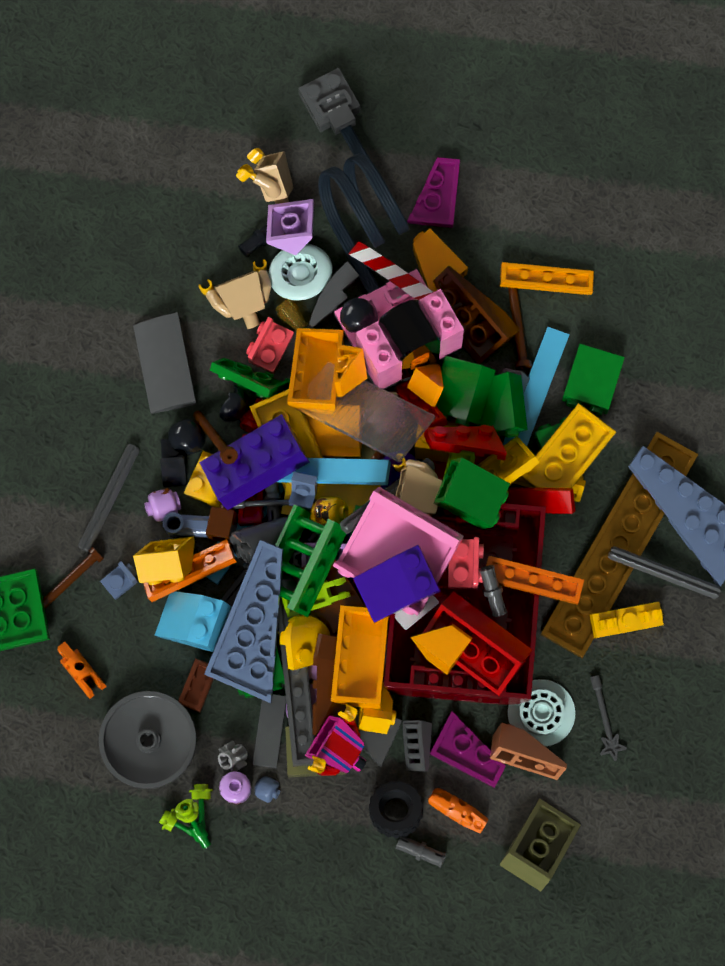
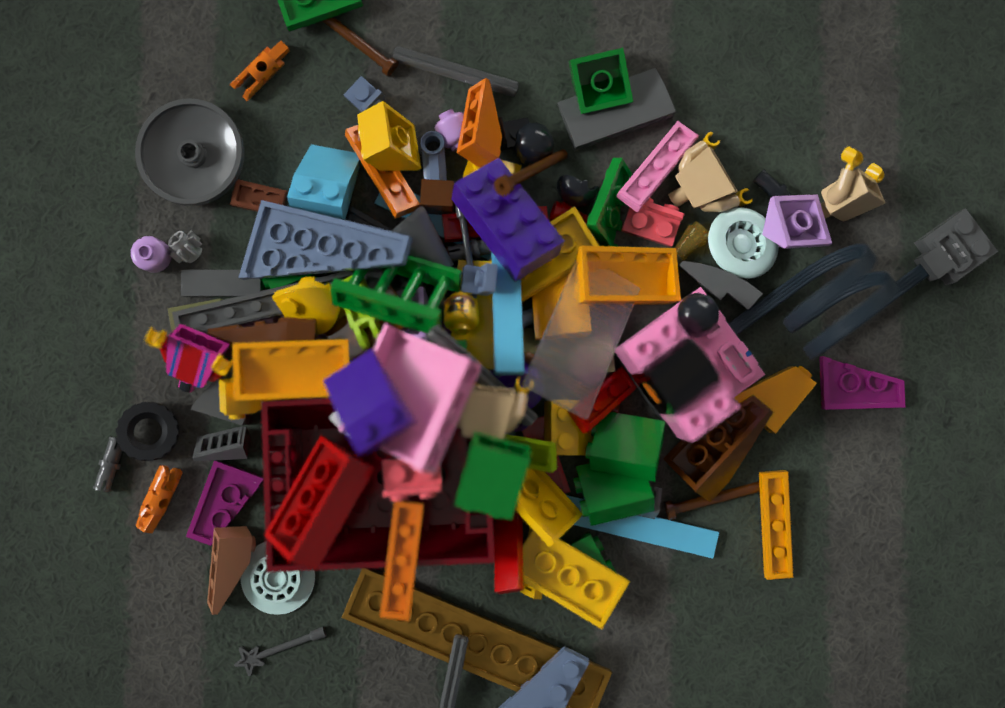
camera: 85 degrees right, 10 degrees up
lime plant [159,784,213,849] -> none
sand blue piece [255,776,281,803] -> none
light orange slope [335,345,367,397] -> none
sticker [348,242,433,301] -> none
light orange slope [407,363,444,407] -> none
light orange slope [410,624,473,675] -> none
red wing [424,425,507,460] -> none
dark grey pin [479,565,507,617] -> none
olive slope [500,799,581,892] -> none
green brick [562,344,625,416] -> none
yellow plate [590,602,664,638] -> none
none -> orange slope [457,78,502,168]
none -> green slope [568,48,633,114]
none -> bright pink tile [616,121,699,213]

